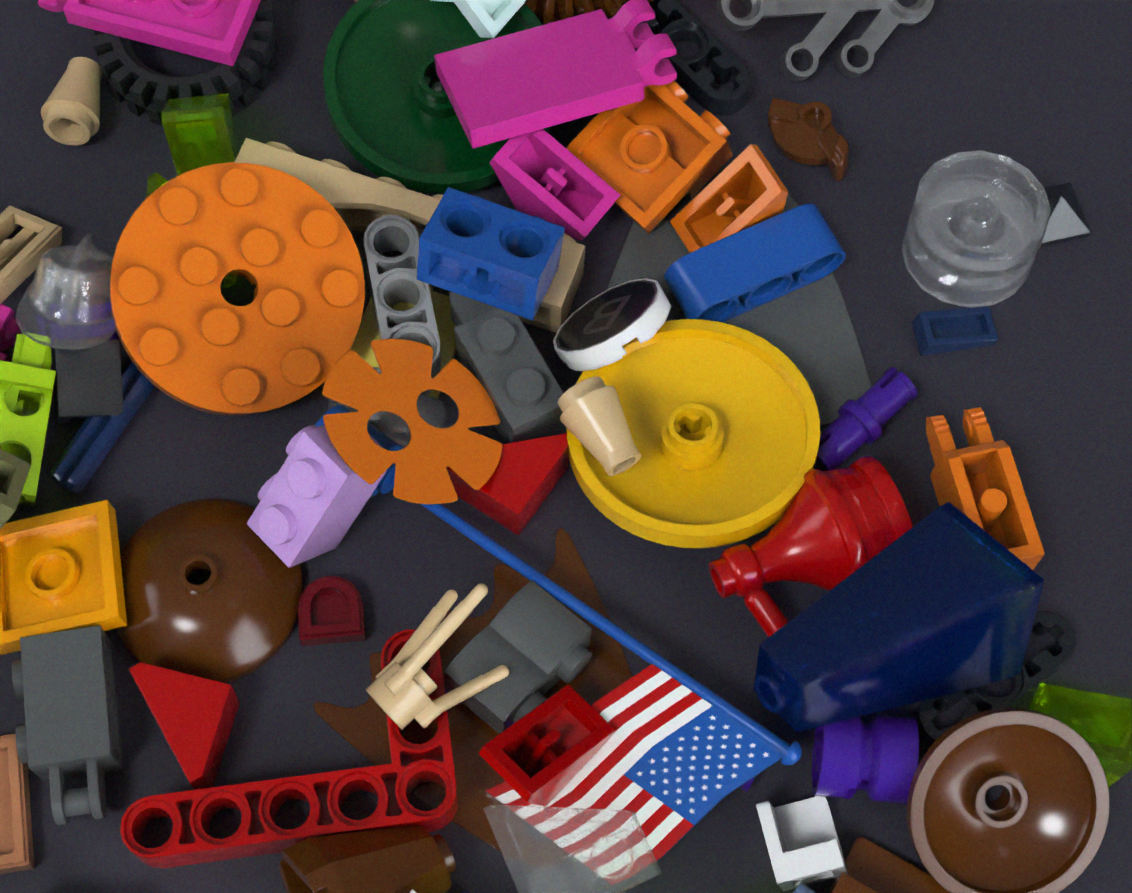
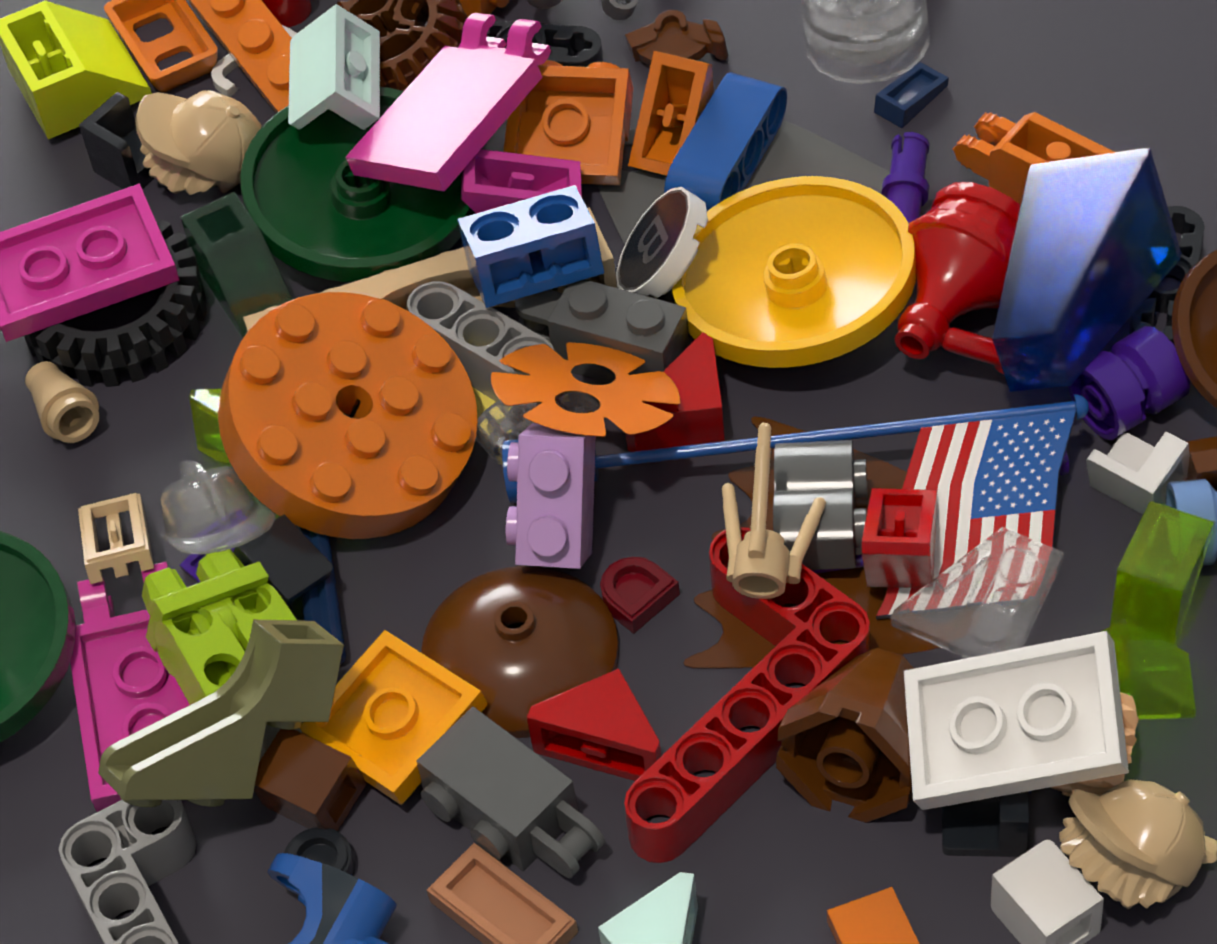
camera: 30 degrees left, 15 degrees down
clear neon green slope [161,93,238,176] -> none
tan cone [558,376,641,476] -> none
none -> clear green slope [180,192,293,338]

